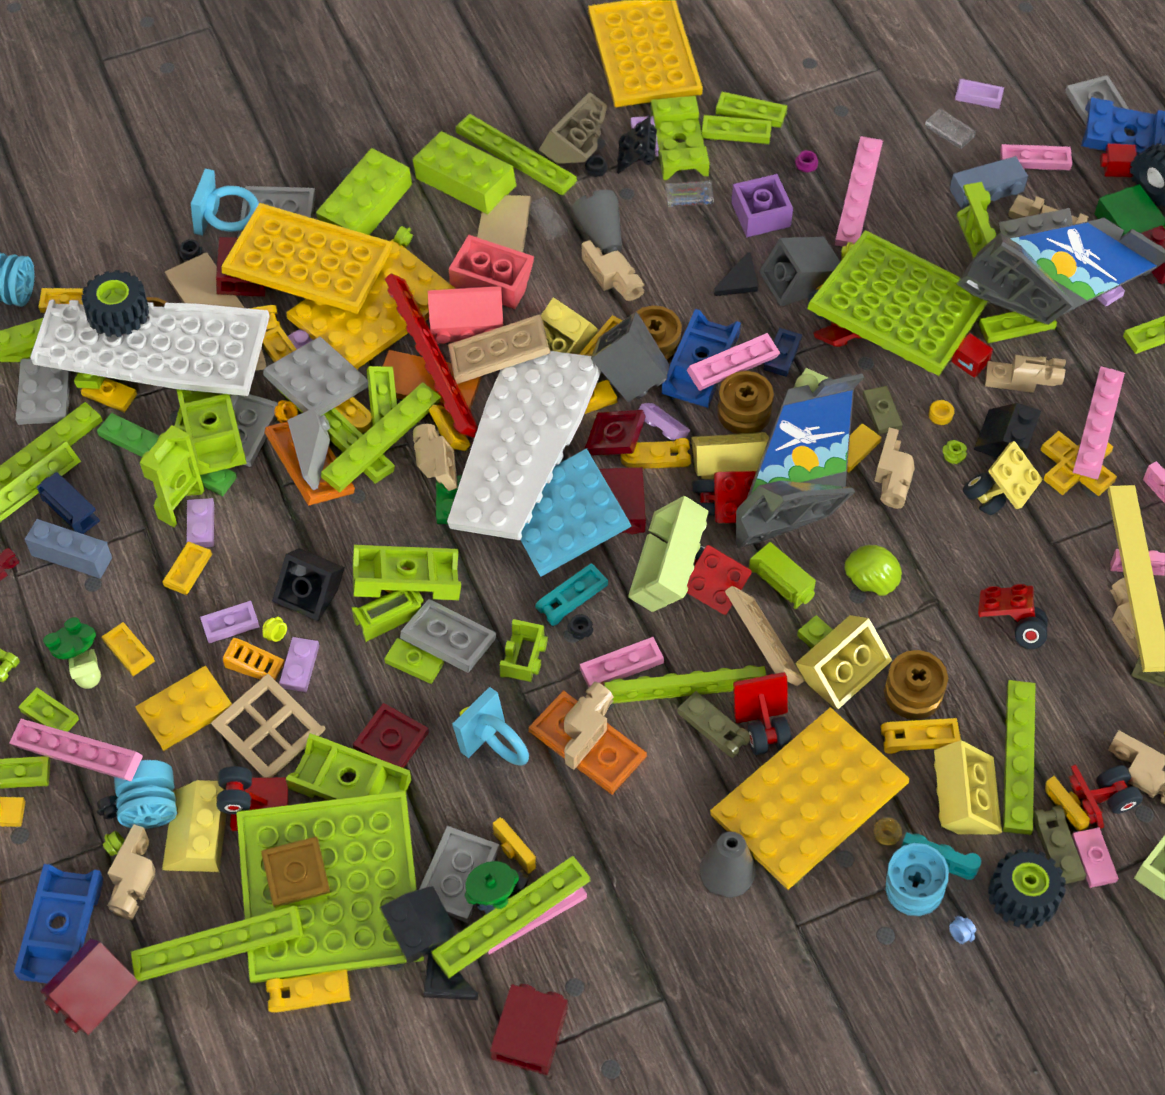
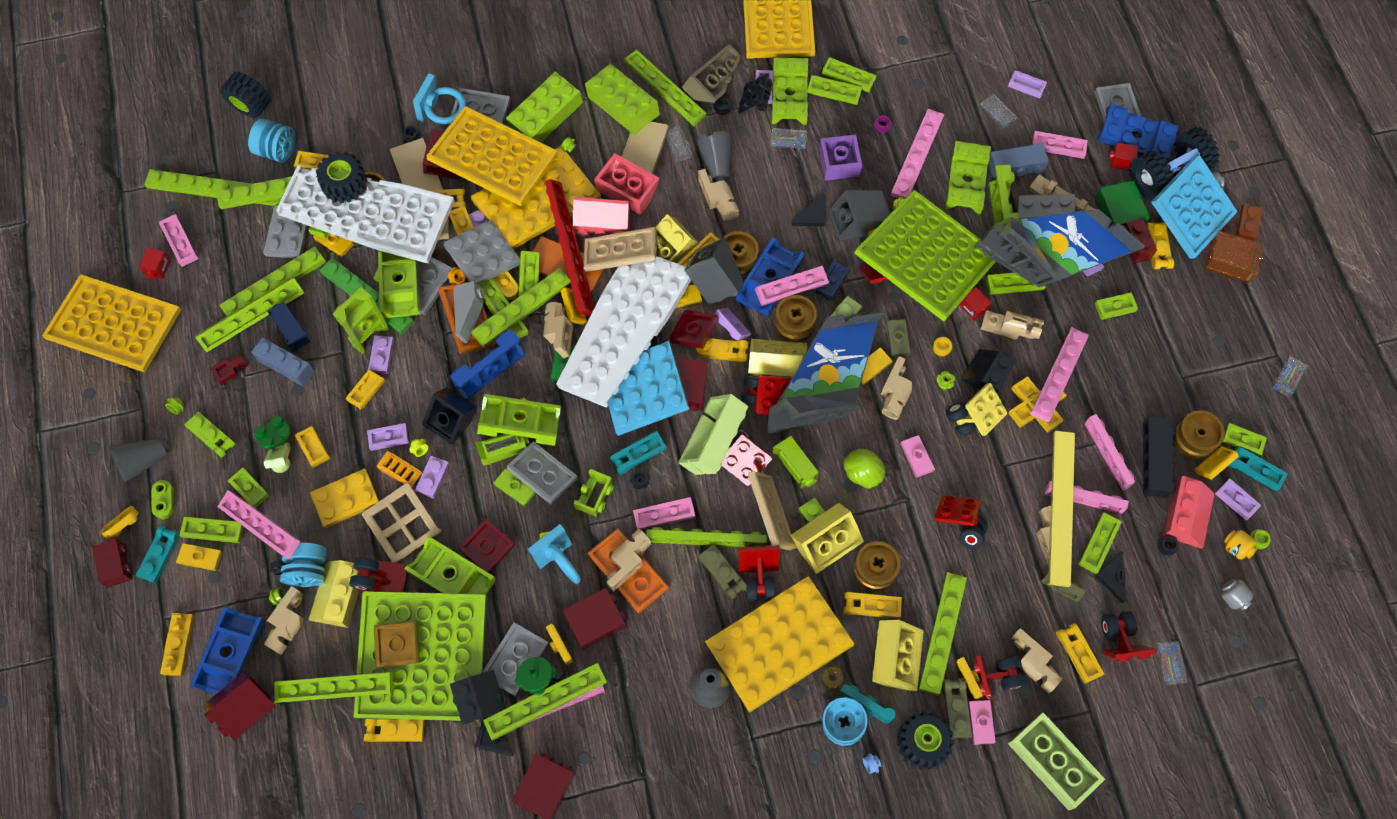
camera: 10 degrees right, 10 degrees up
none -> blue piece [450,329,525,400]
none -> dark red brick [563,588,627,651]
none -> bright pink plate [900,435,935,478]
none -> lime piece [945,141,991,215]

